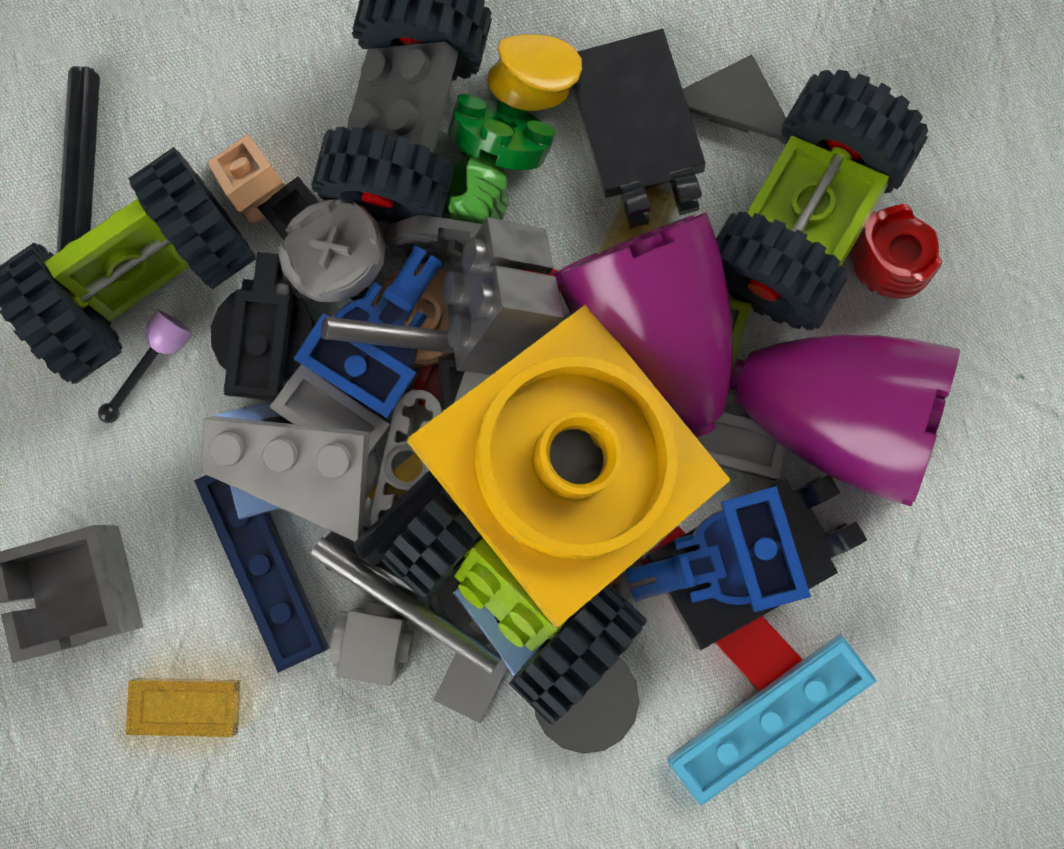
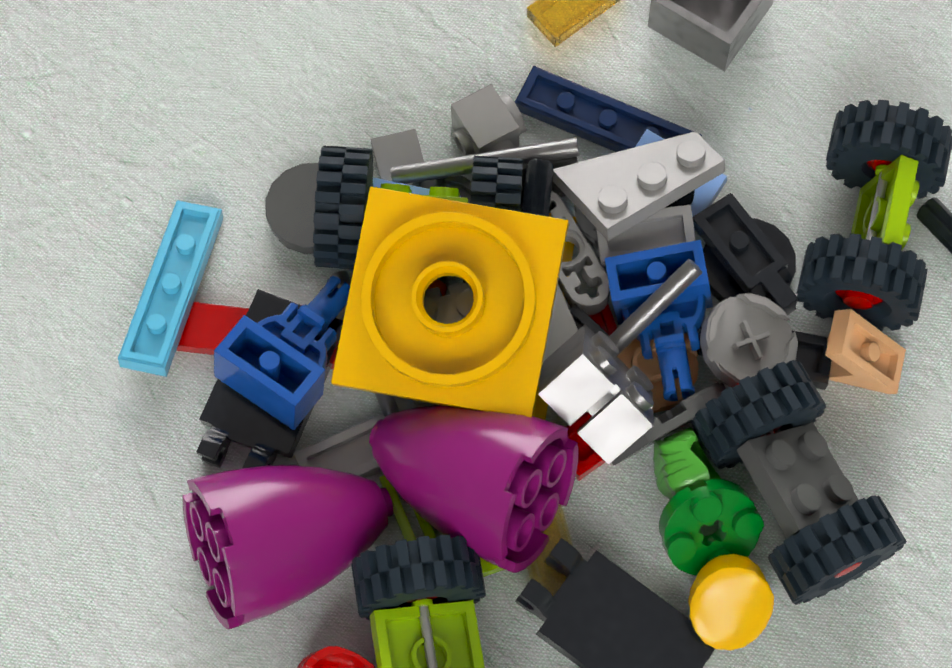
camera: 140 degrees right, 15 degrees down
hinge [98,309,193,423] -> none

